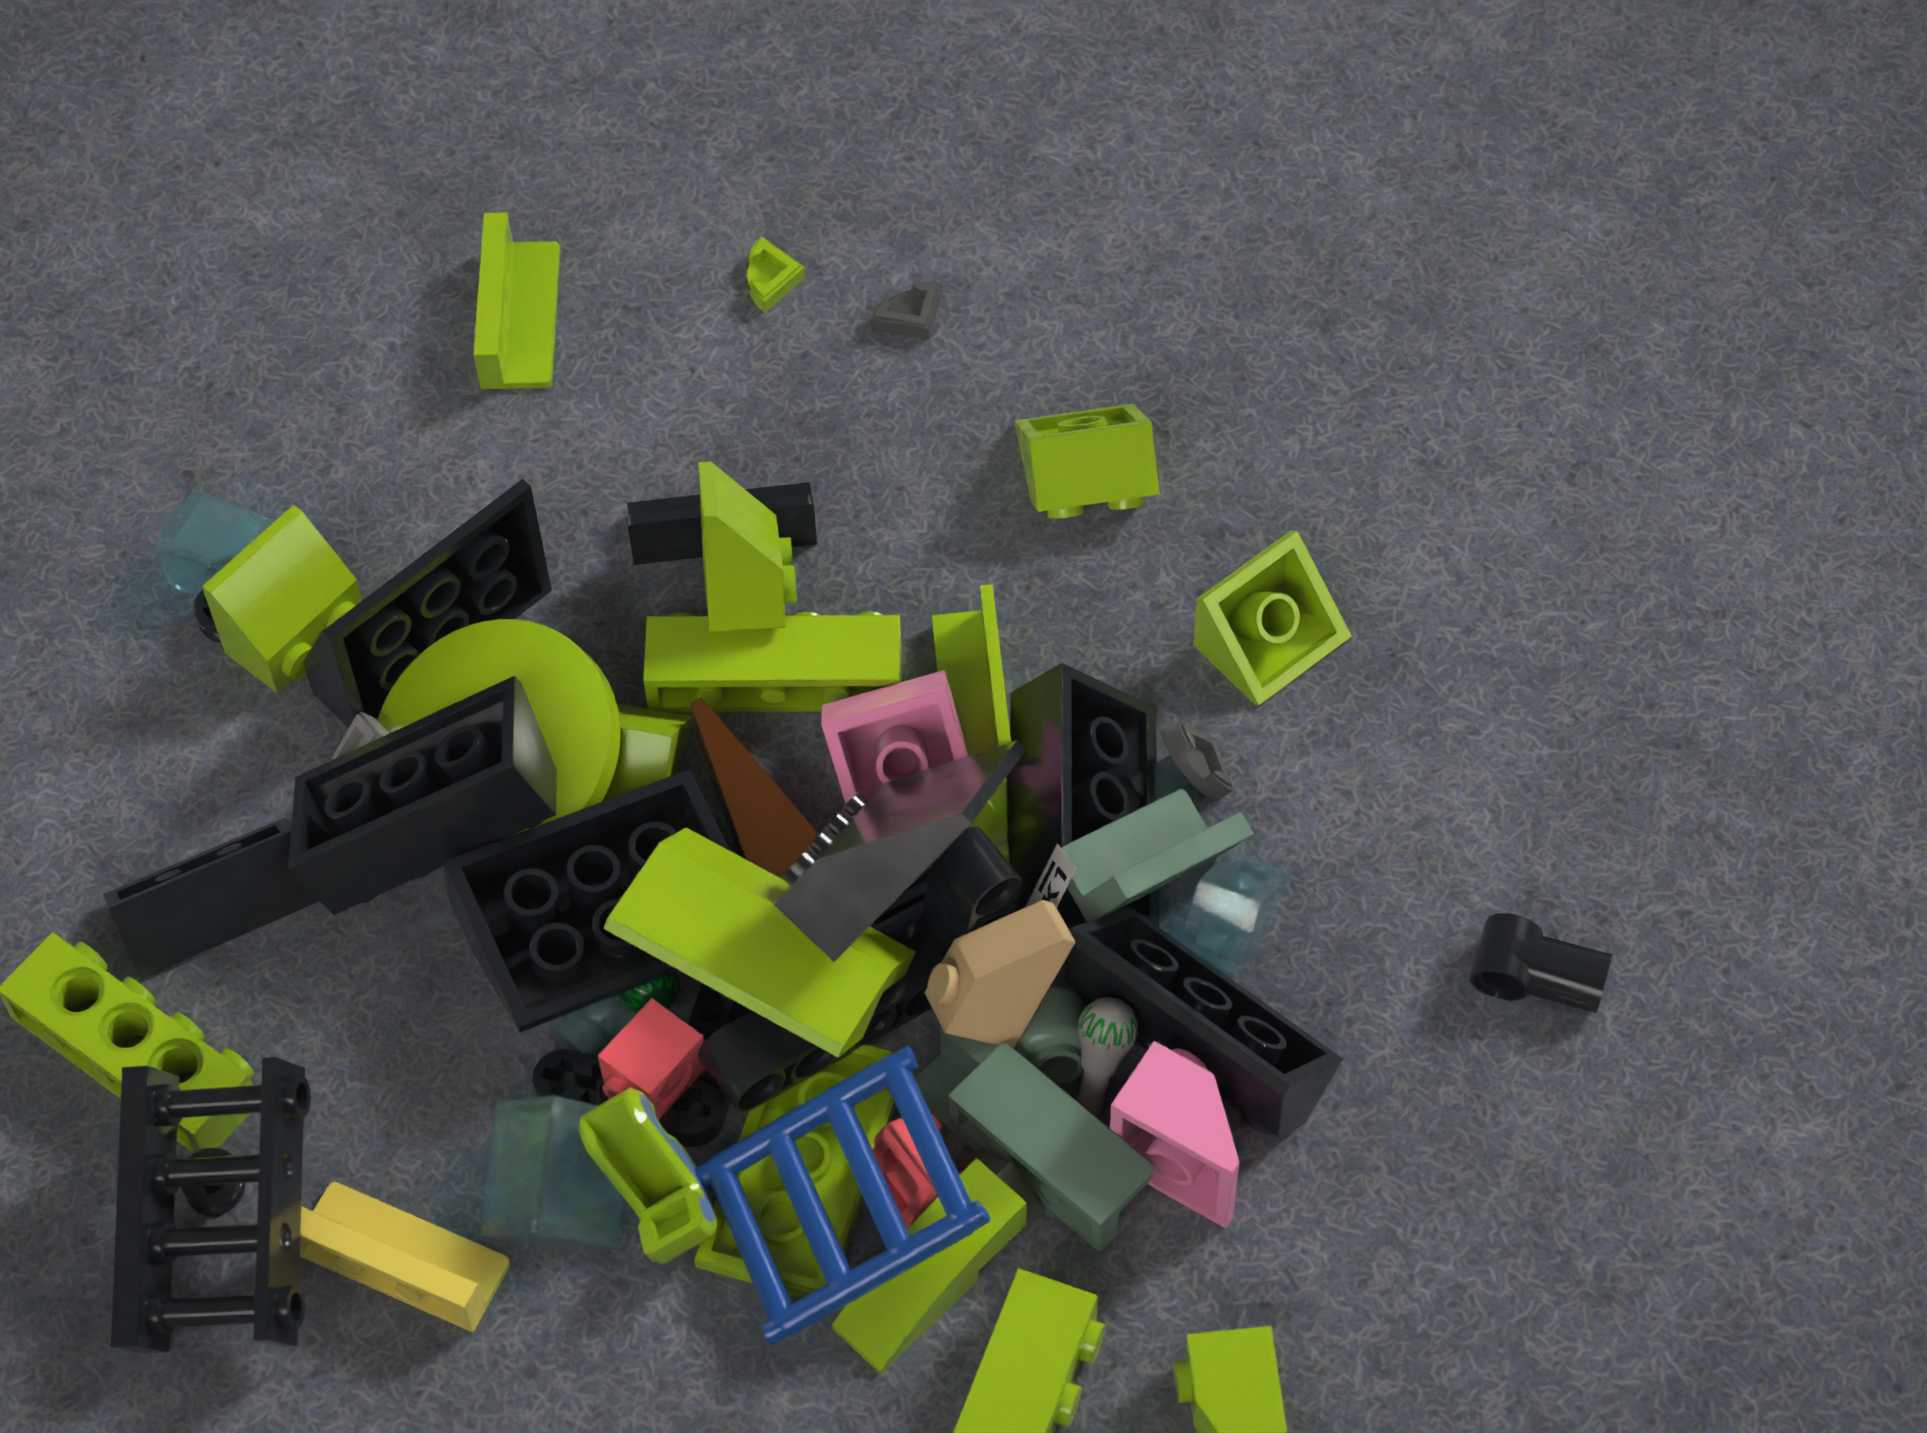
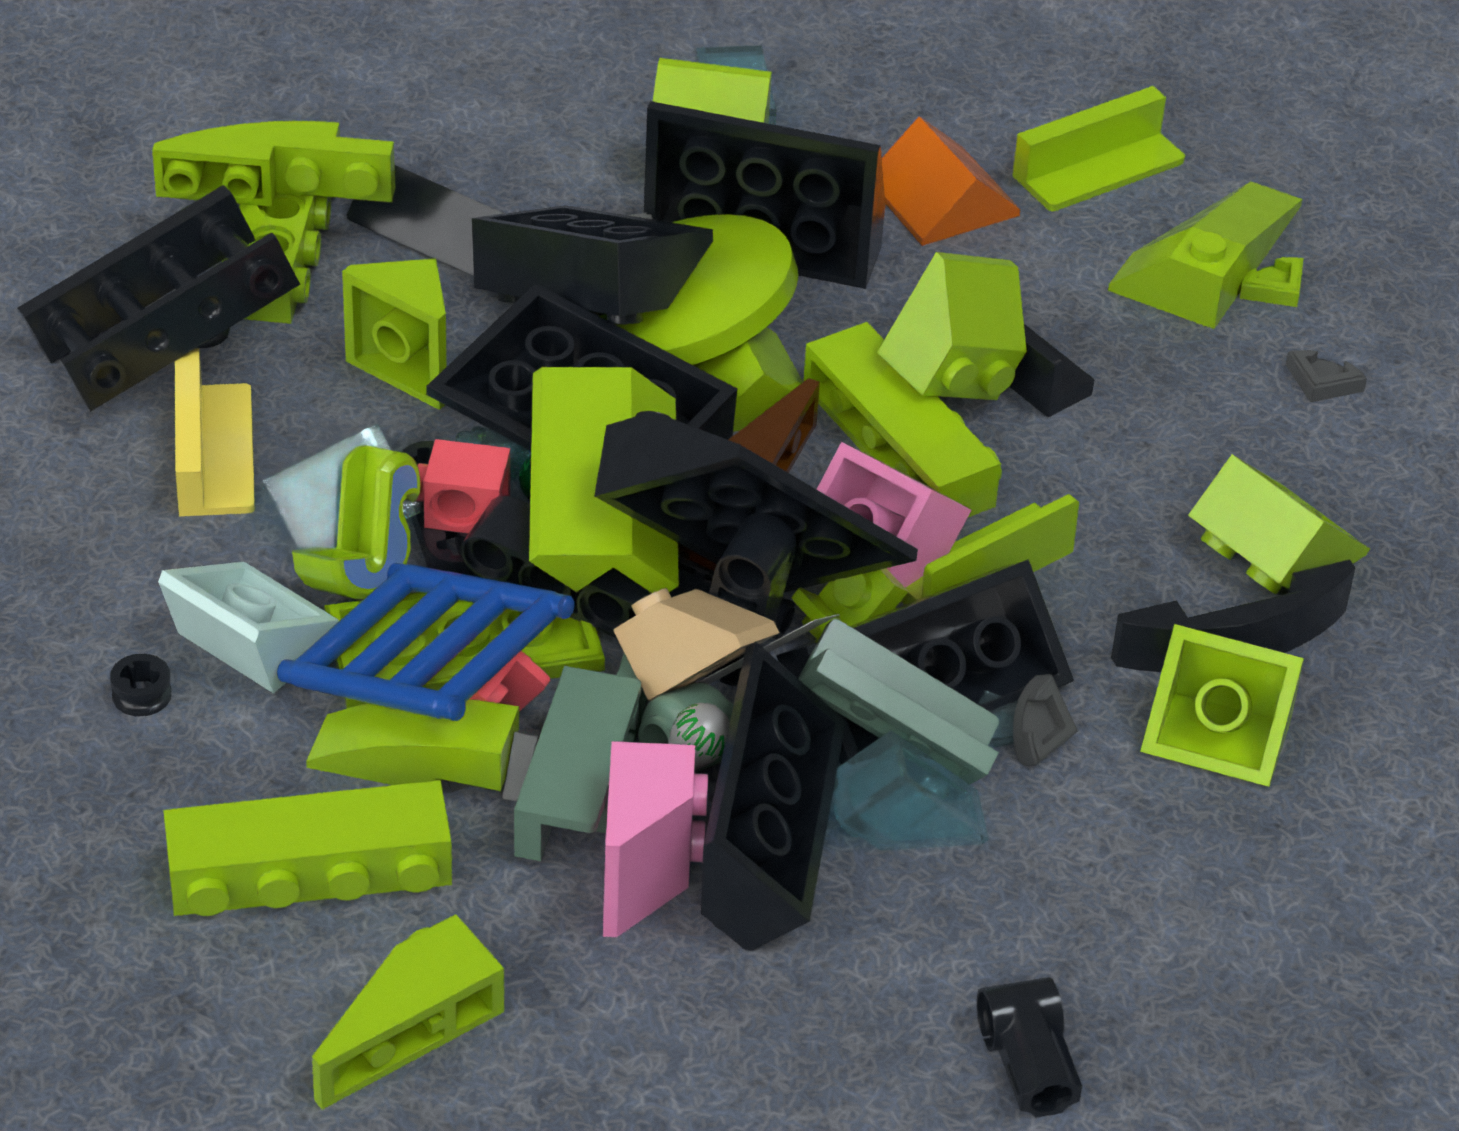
camera: 55 degrees right, 15 degrees down
none -> lime slope [152,121,395,207]
none -> light aqua slope [158,562,339,693]
none -> lime slope [342,258,447,410]
none -> orange slope [882,116,1020,246]
none -> lime wedge [1108,181,1303,329]
none -> black slope [1111,559,1355,672]

